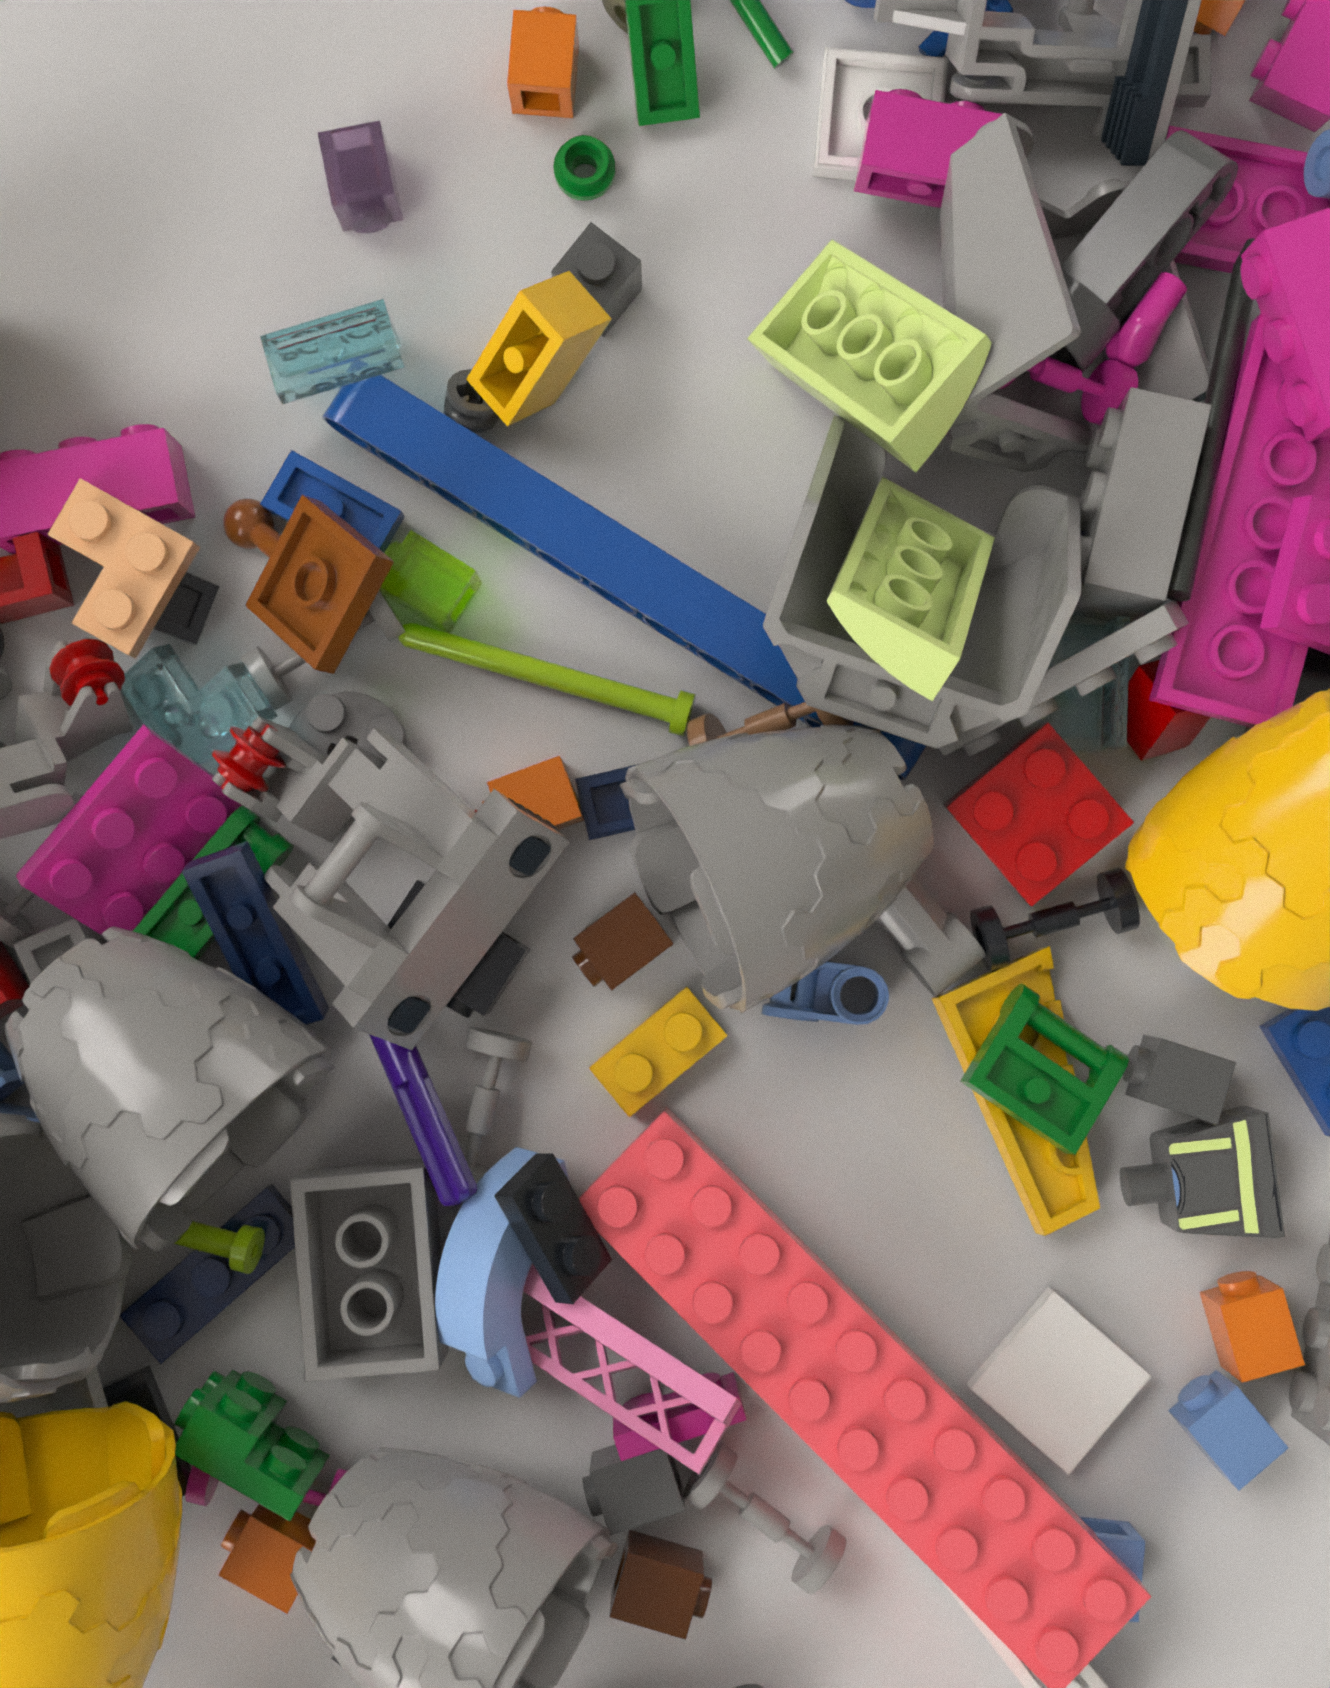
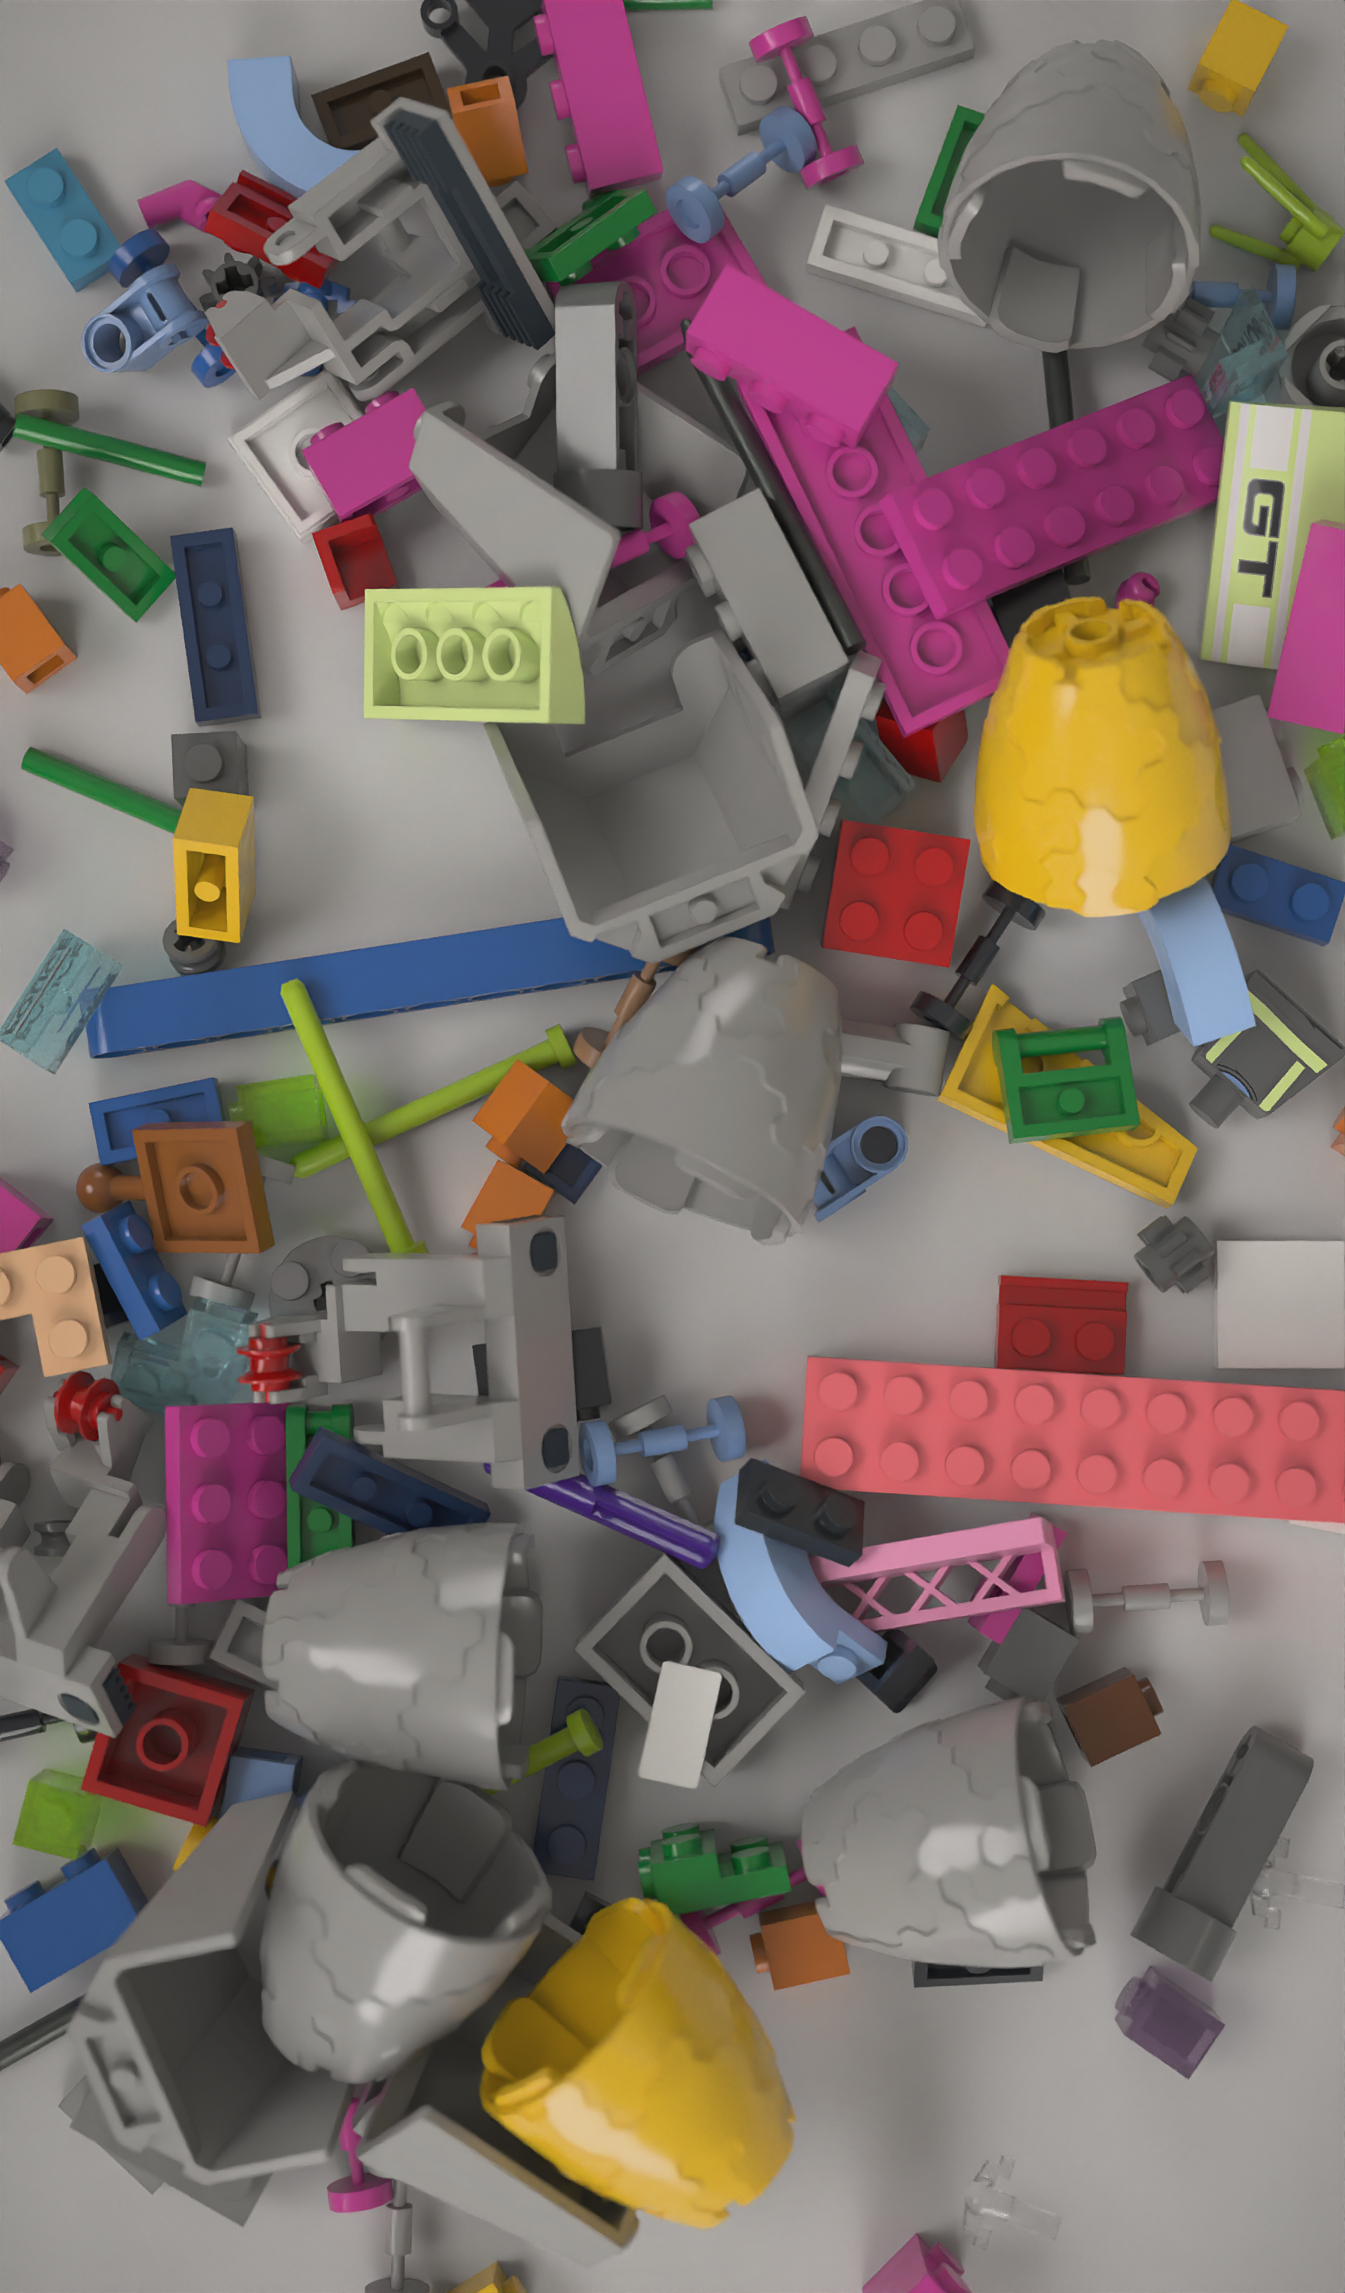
camera: 35 degrees left, 0 degrees up
green plate [553,135,616,201] -> none
reddish brown brick [571,892,674,991] -> none
yellow plate [589,986,728,1118] -> none
yellowish green slope [827,476,995,701] -> none
dark pink arm [1105,272,1187,367] -> none
none -> green bar [21,747,182,834]
none -> blue plate [80,1201,188,1341]
none -> dark blue plate [170,527,262,727]
none -> lime bar [280,978,430,1254]
none -> red panel [312,513,400,610]
none -> orange brick [472,1059,574,1174]
none -> green plate [523,188,657,286]
none -> medium blue wheel [579,1395,746,1487]
none -> white sticker [639,1661,721,1789]
none -> black bracket [856,1629,938,1713]
none -> red plate [994,1275,1129,1375]
none -> dark grey gear [1134,1215,1215,1294]
none -> light blue arch [1136,876,1256,1047]

